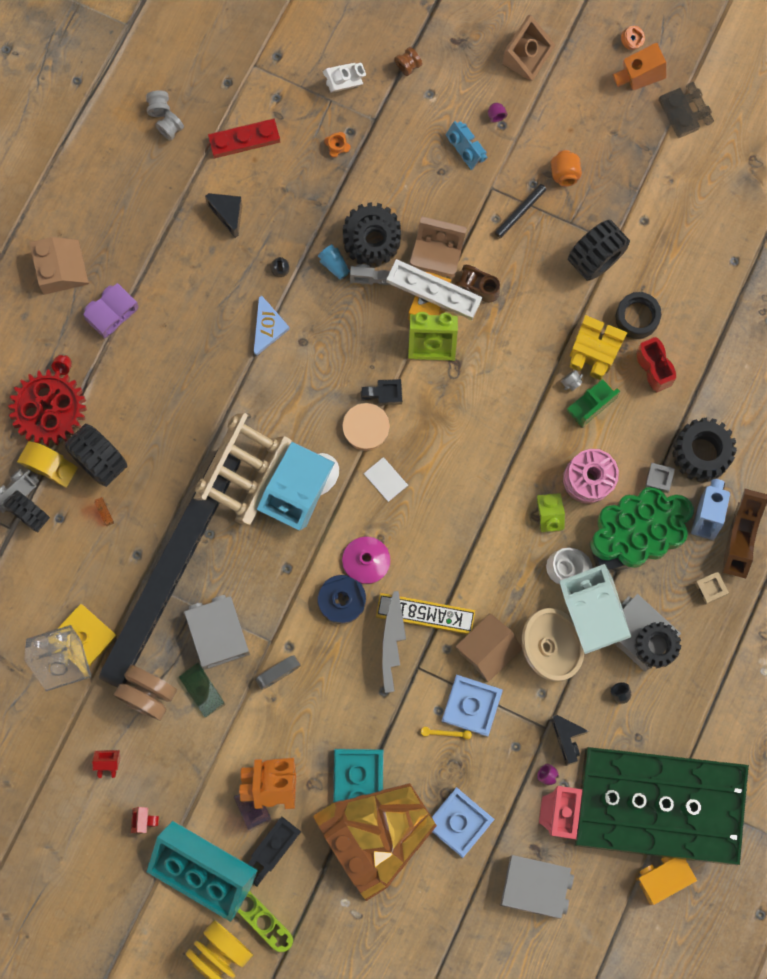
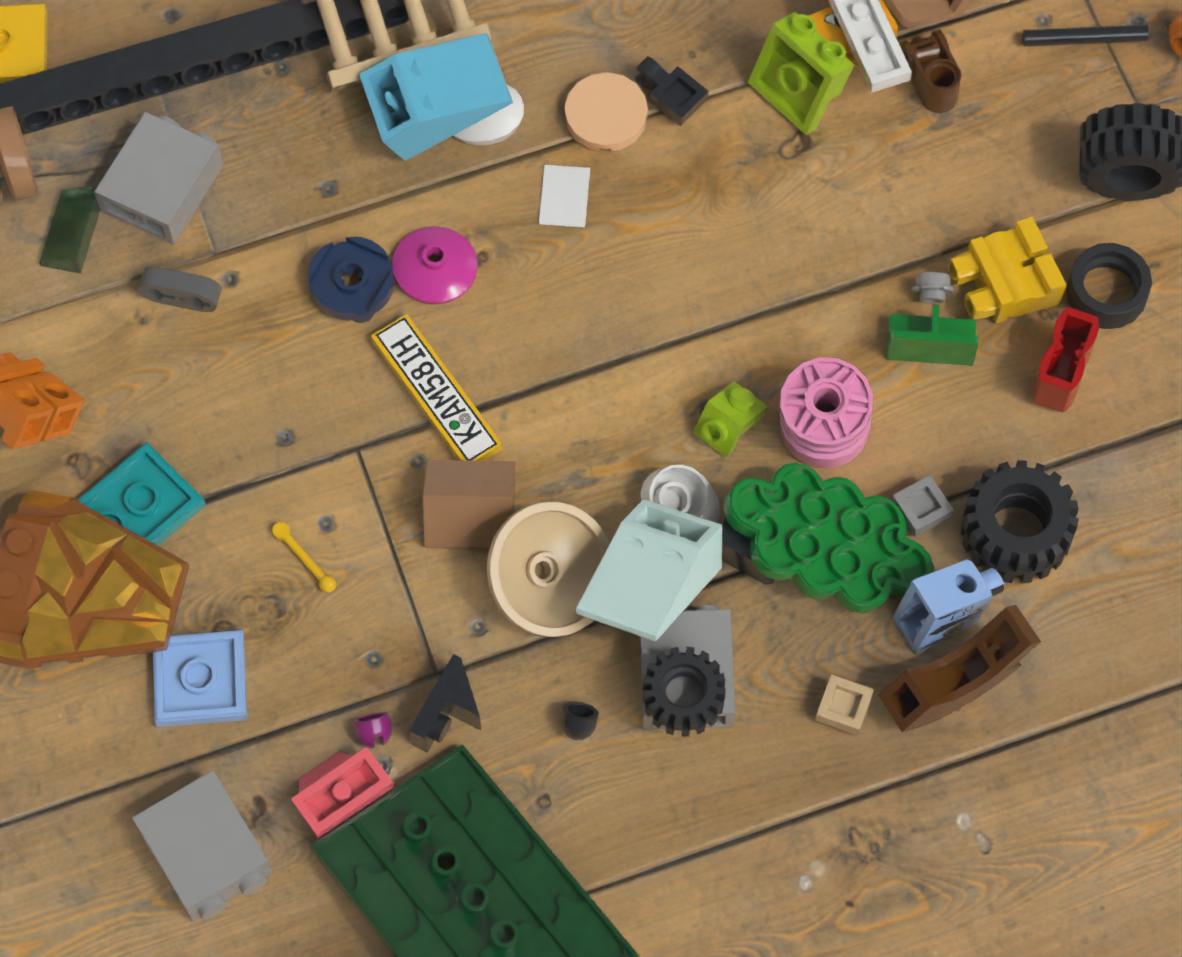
camera: 50 degrees right, 10 degrees down
light grey slope [382,591,406,693] -> none
light blue tile [441,675,503,737] -> none

